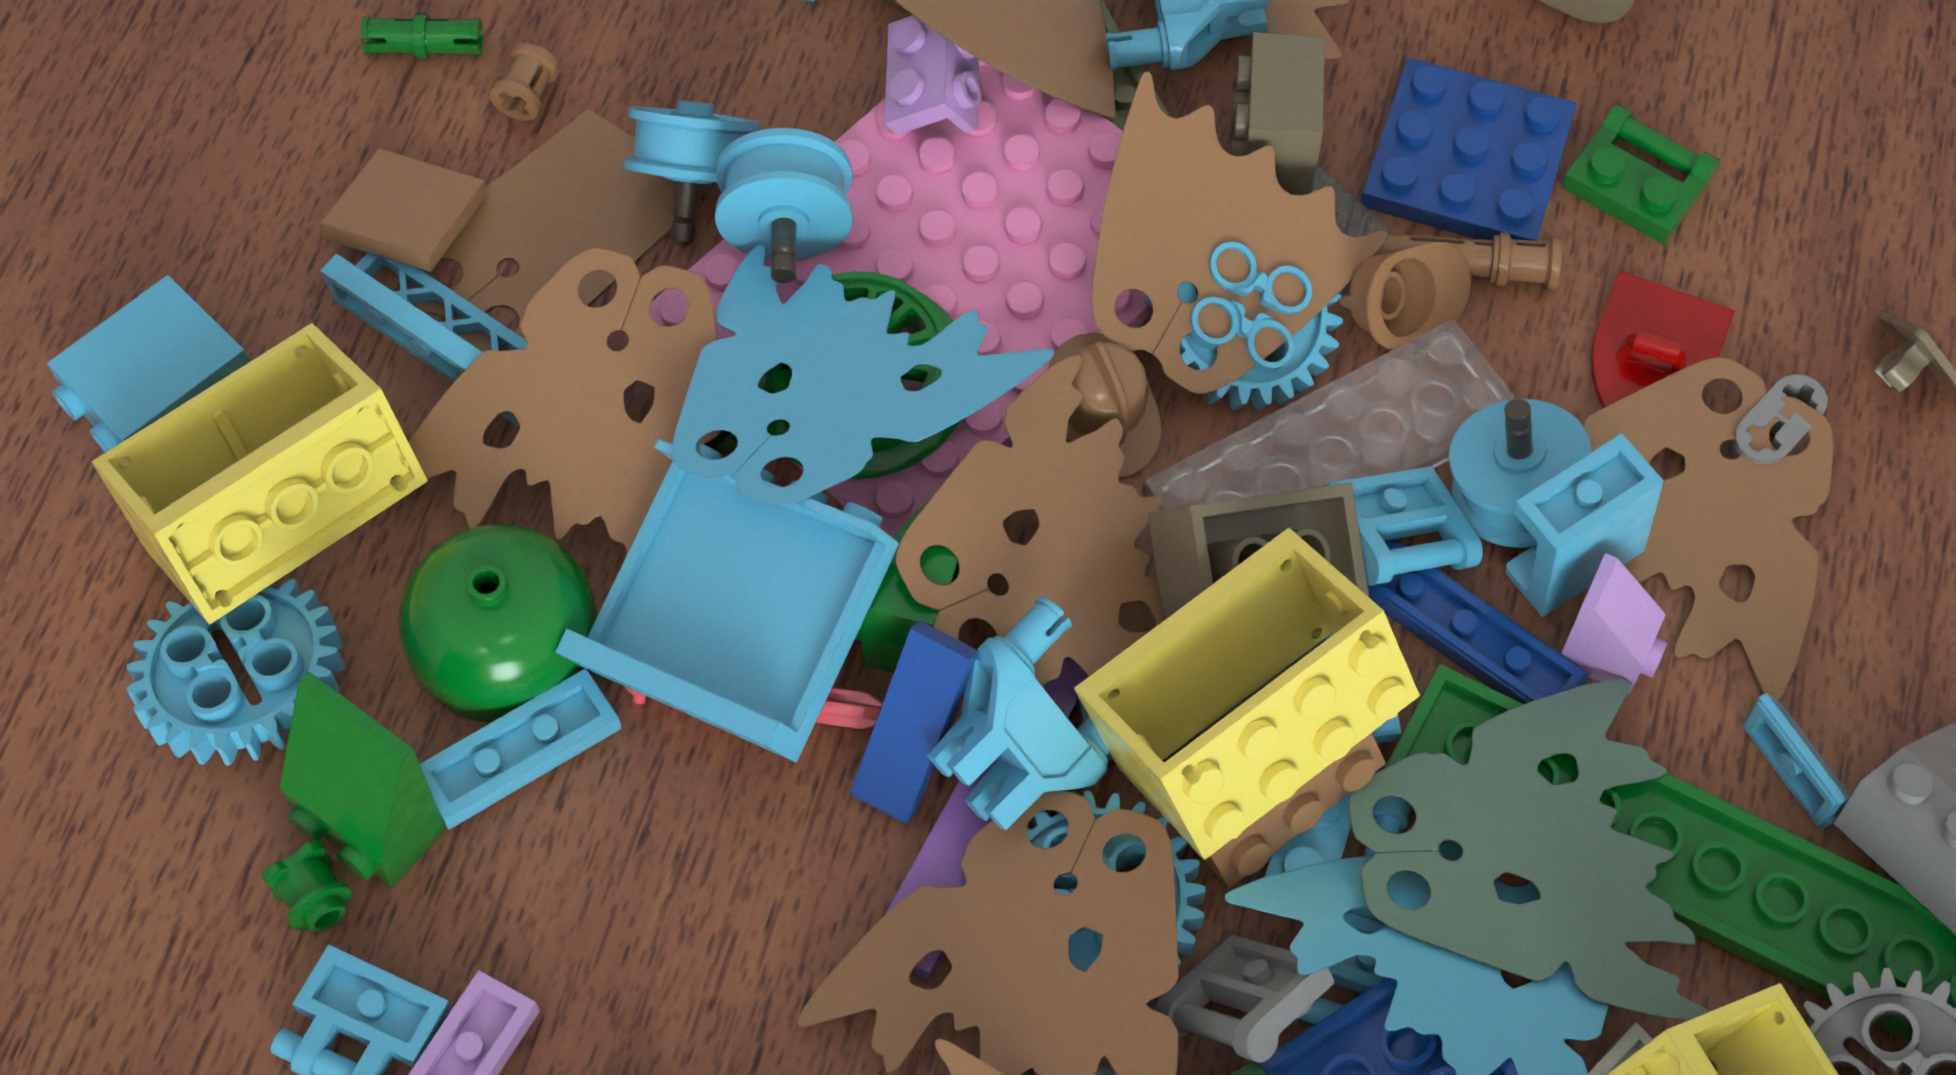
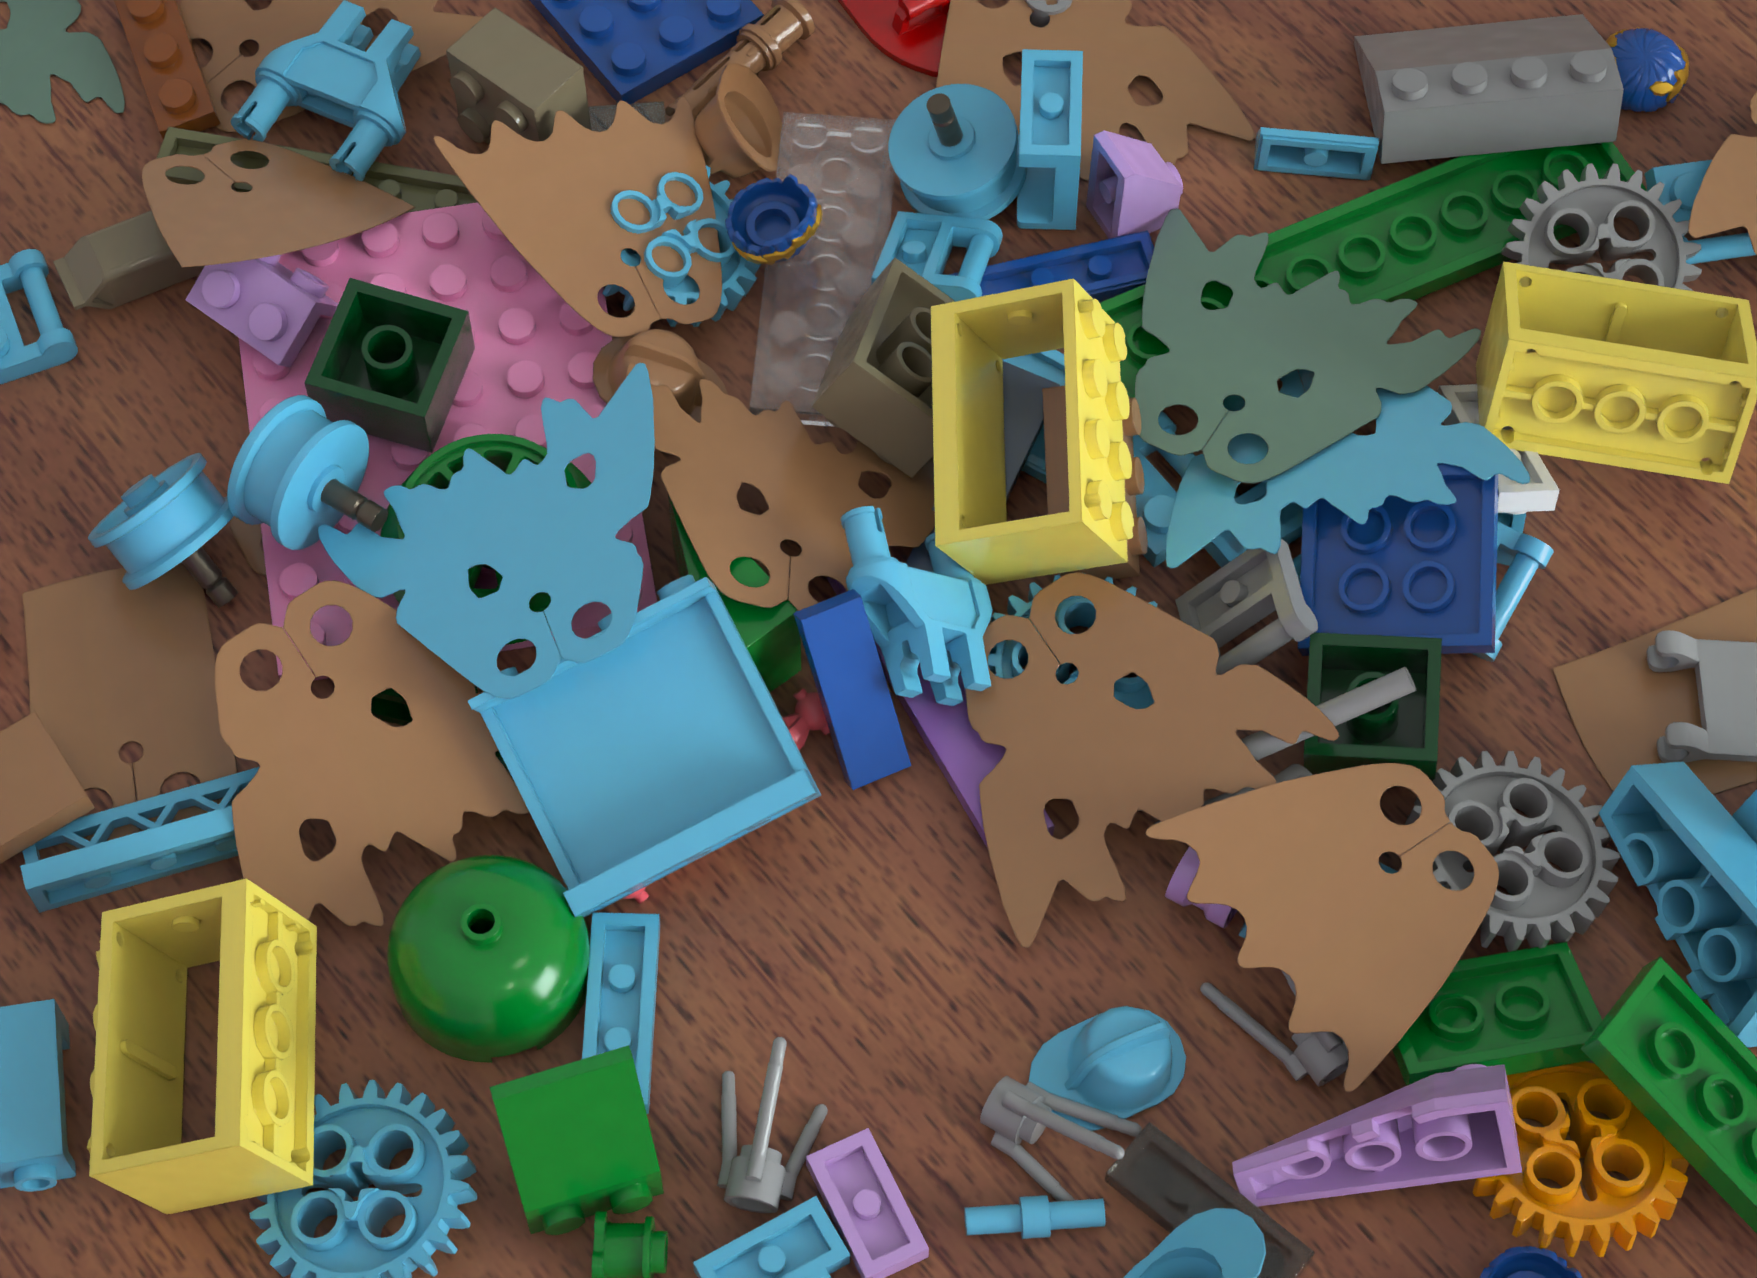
camera: 55 degrees left, 0 degrees up
none -> dark green brick [304,278,475,453]
none -> light grey plant [717,1037,828,1213]
none -> blue hair [725,174,822,265]

